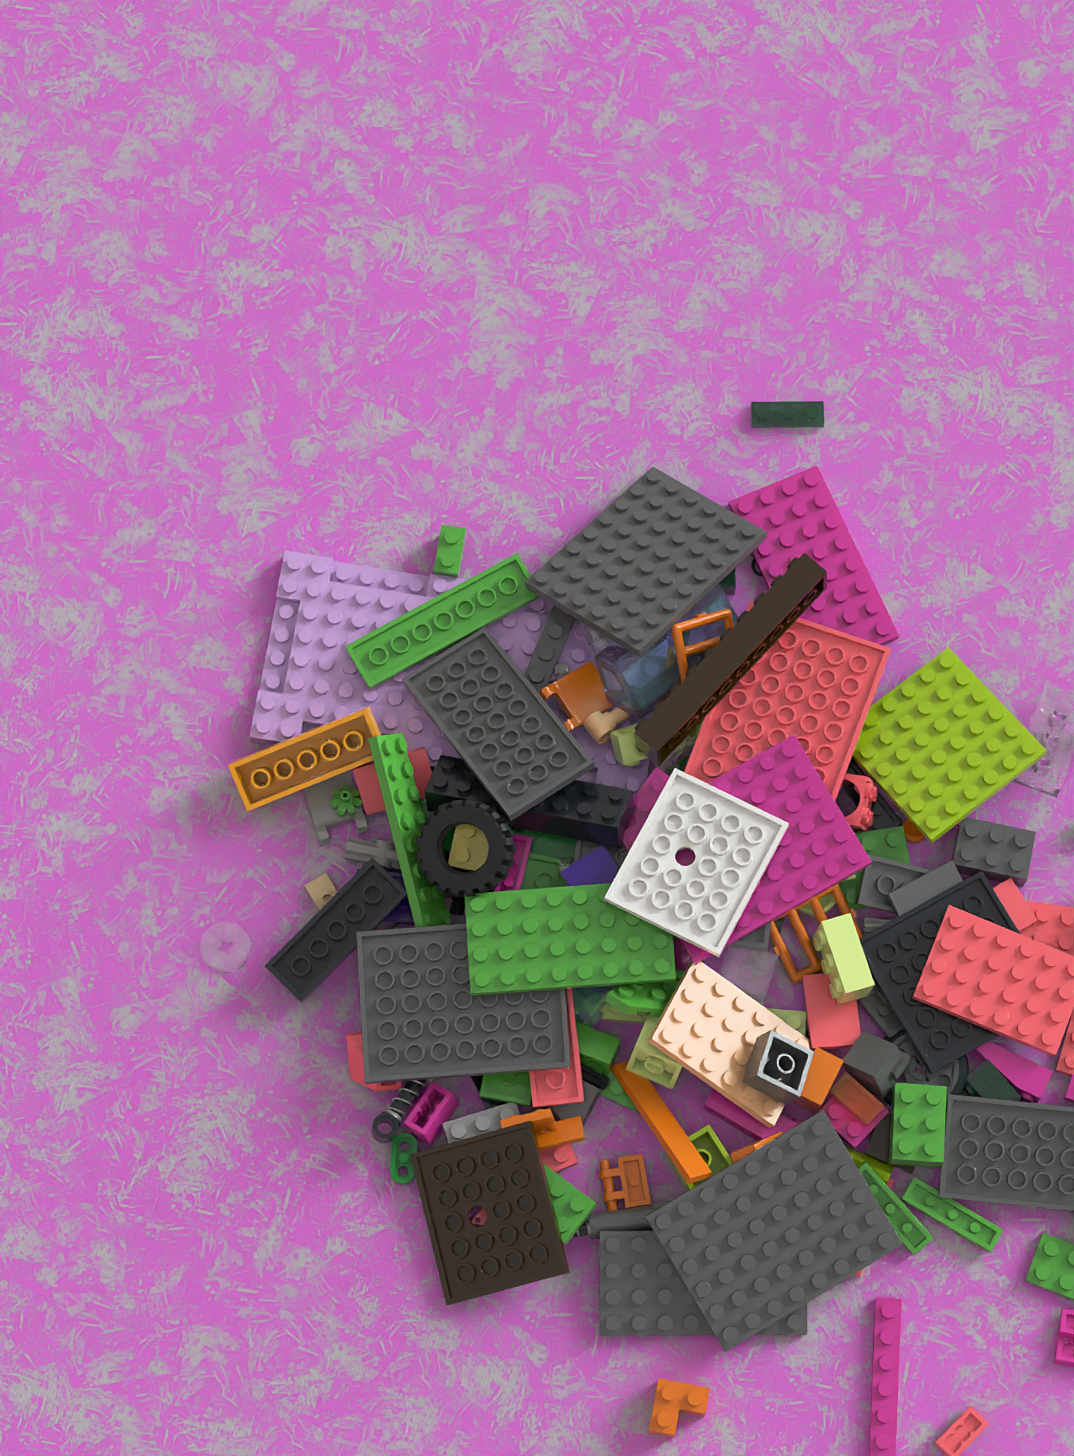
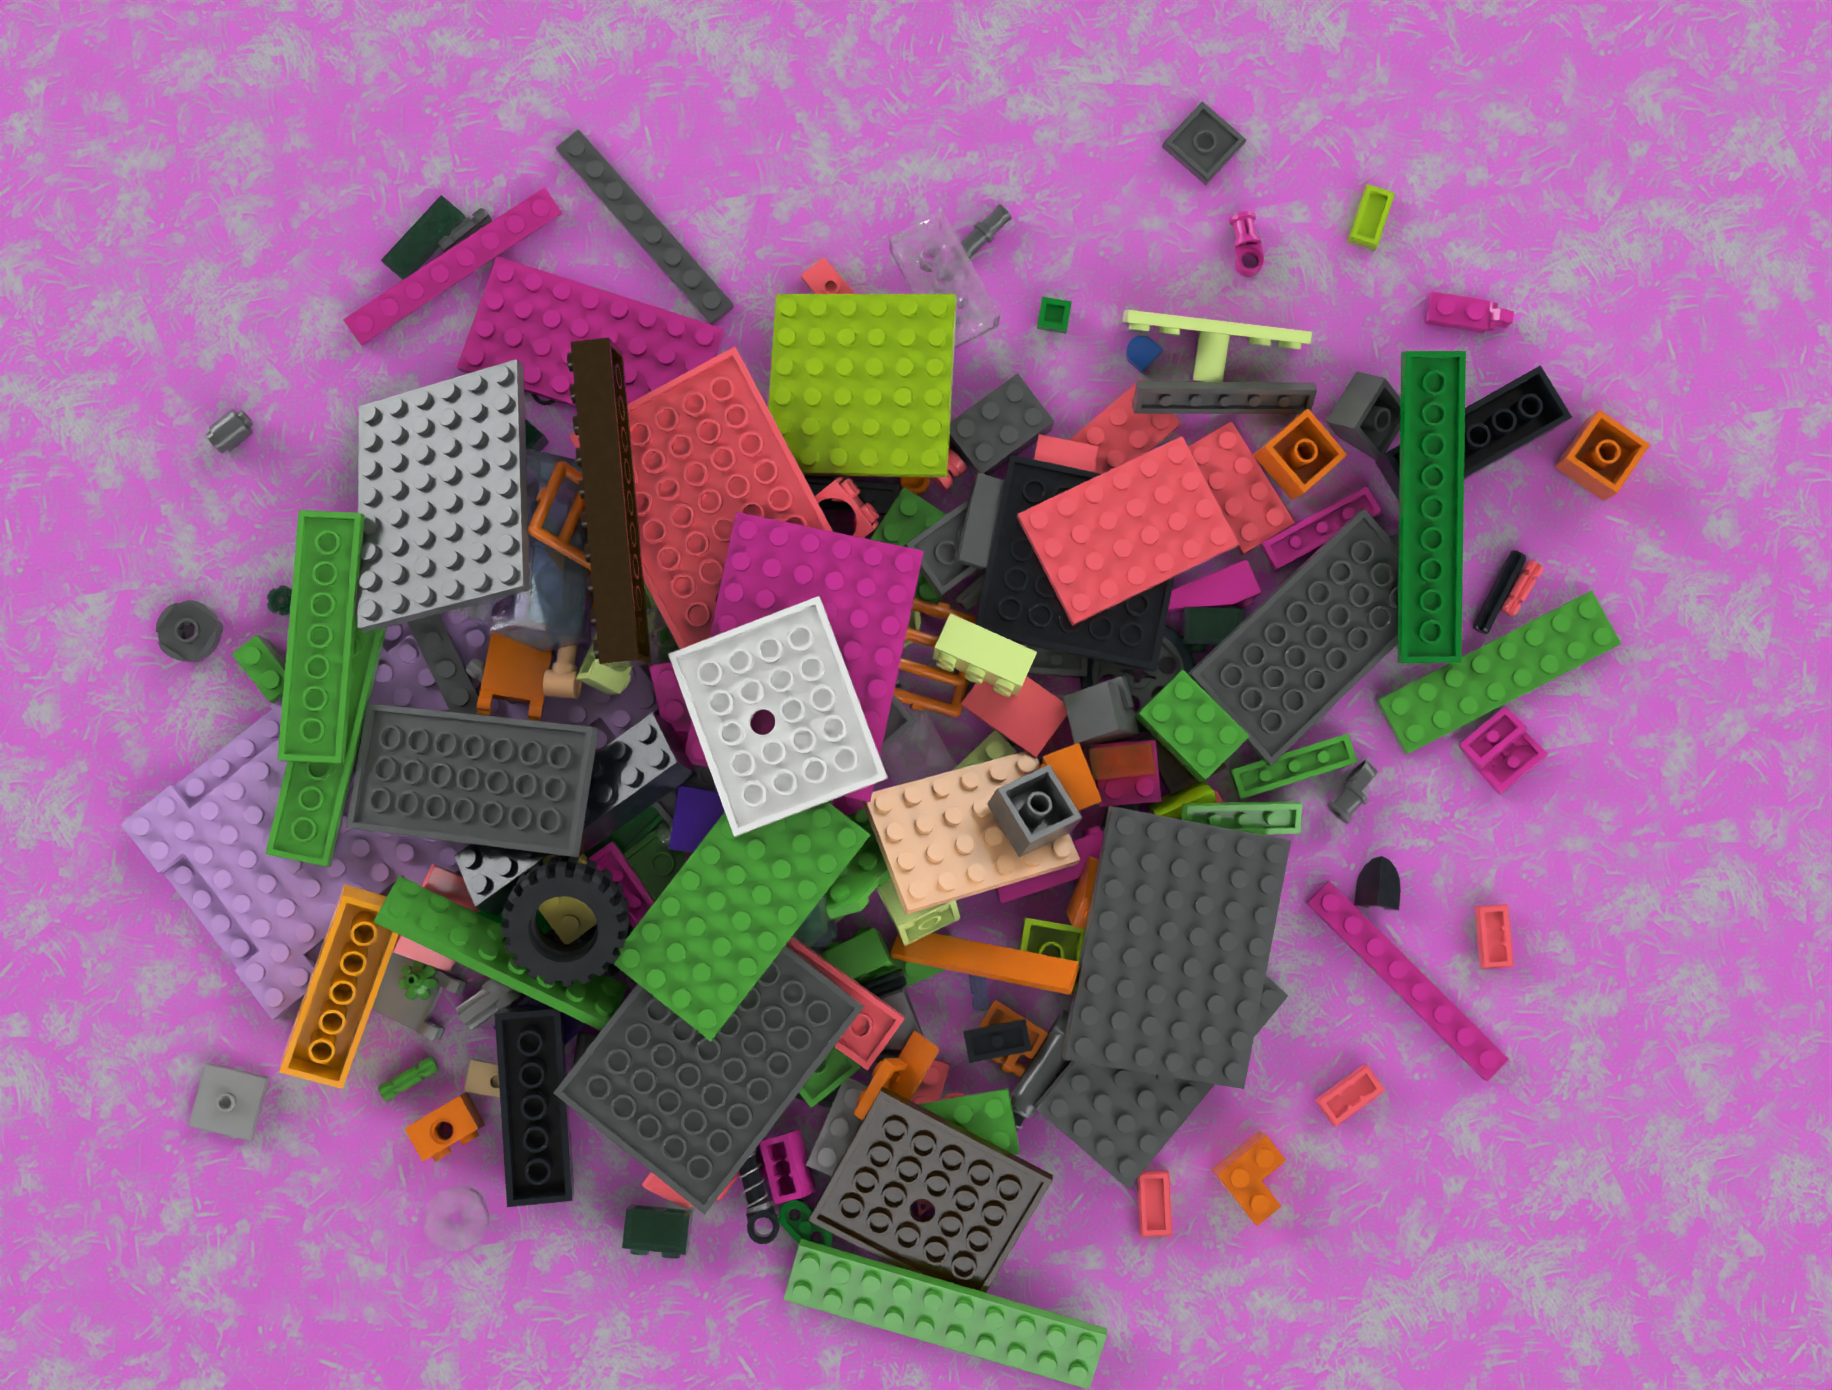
camera: 50 degrees left, 10 degrees up
none -> dark grey plate [156,600,223,662]
none -> light grey plate [188,1063,270,1141]
none -> dark grey brick [205,409,254,453]
none -> clear green plate [267,585,292,616]
none -> bright green plate [277,510,365,764]
none -> dark pink plate [343,187,562,345]
none -> bright green axle [378,1057,439,1101]
none -> orange brick [404,1092,485,1162]
none -> dark grey axle [438,208,492,253]
none -> dark grey plate [556,129,734,325]
none -> clear green brick [622,1204,693,1259]
none -> bright green plate [783,1239,1107,1389]
none -> coral plate [801,257,855,294]
none -> coral wheel [930,449,968,491]
none -> black plate [963,1018,1032,1063]
none -> clear light blue axle [968,974,990,1011]
none -> coral tile [1137,1170,1172,1237]
none -> coral plate [1315,1064,1386,1127]
none -> dark grey connector [1327,760,1378,824]
none -> black brick [1354,856,1401,910]

